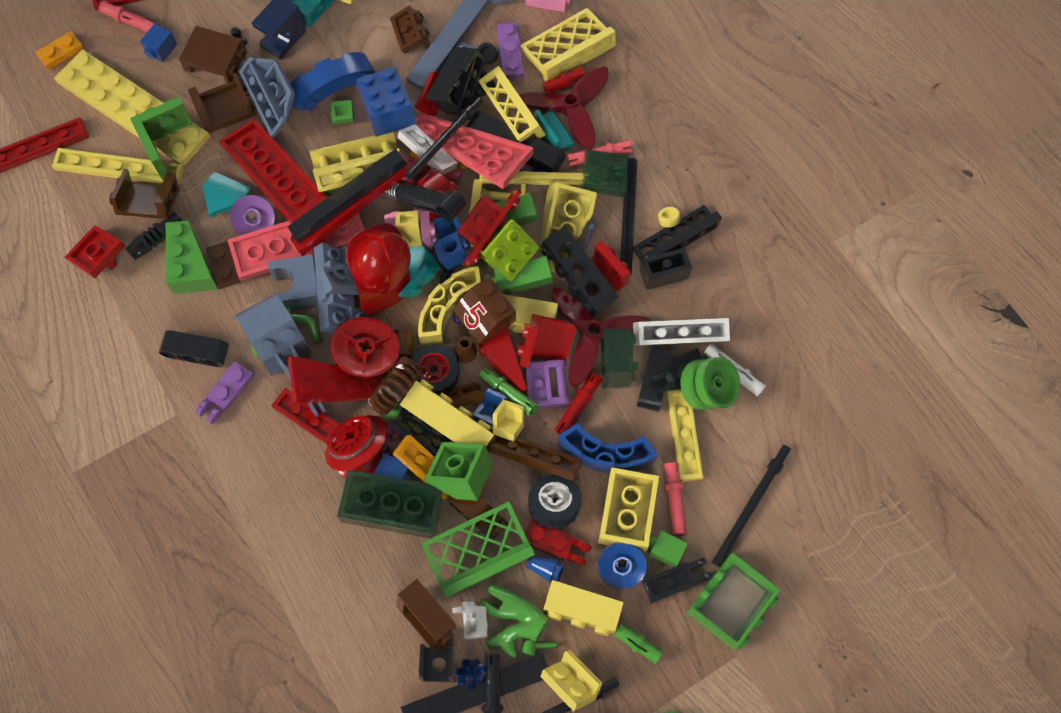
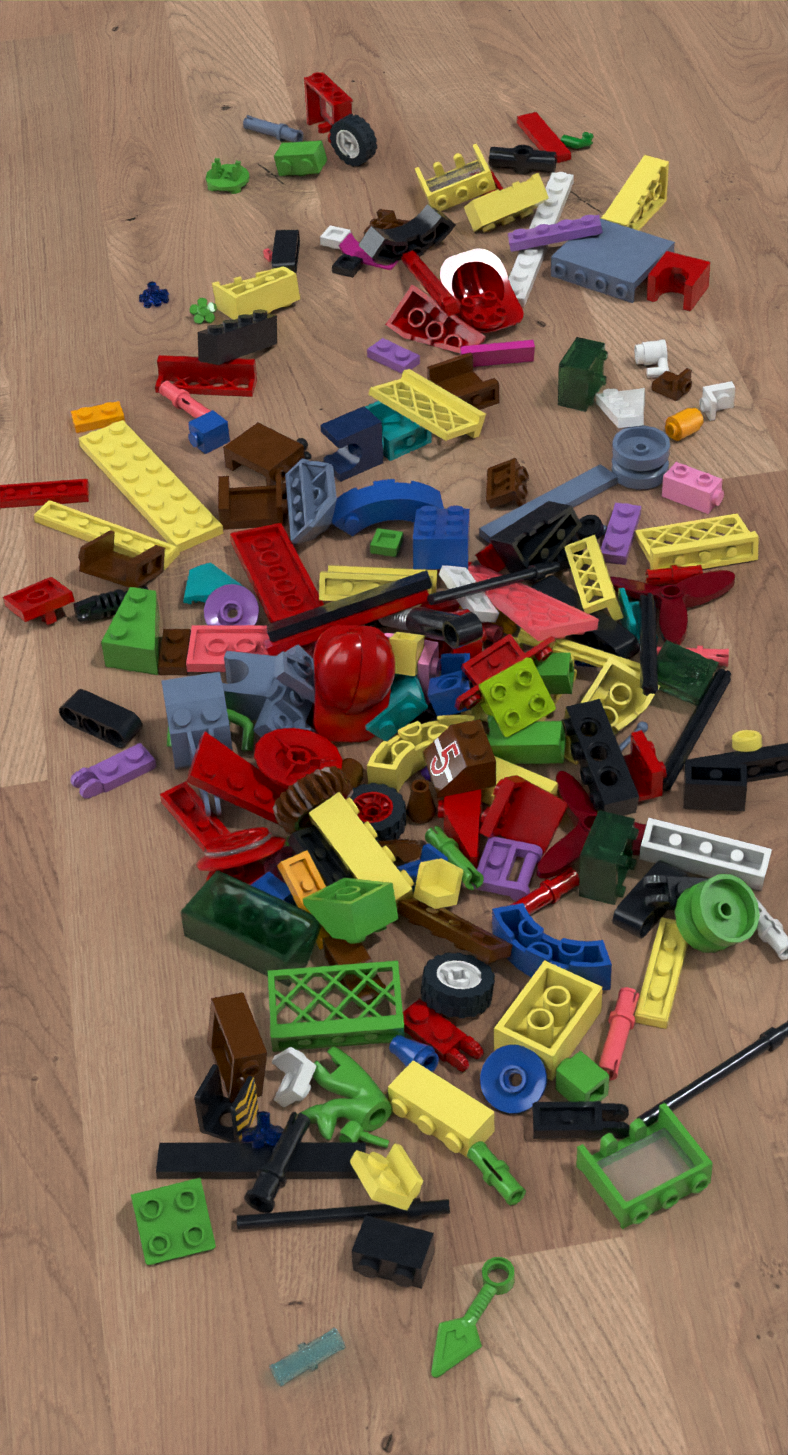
camera: 25 degrees right, 25 degrees down
bright green bracket [130,97,193,180] -> none
none -> black axle [639,593,658,696]

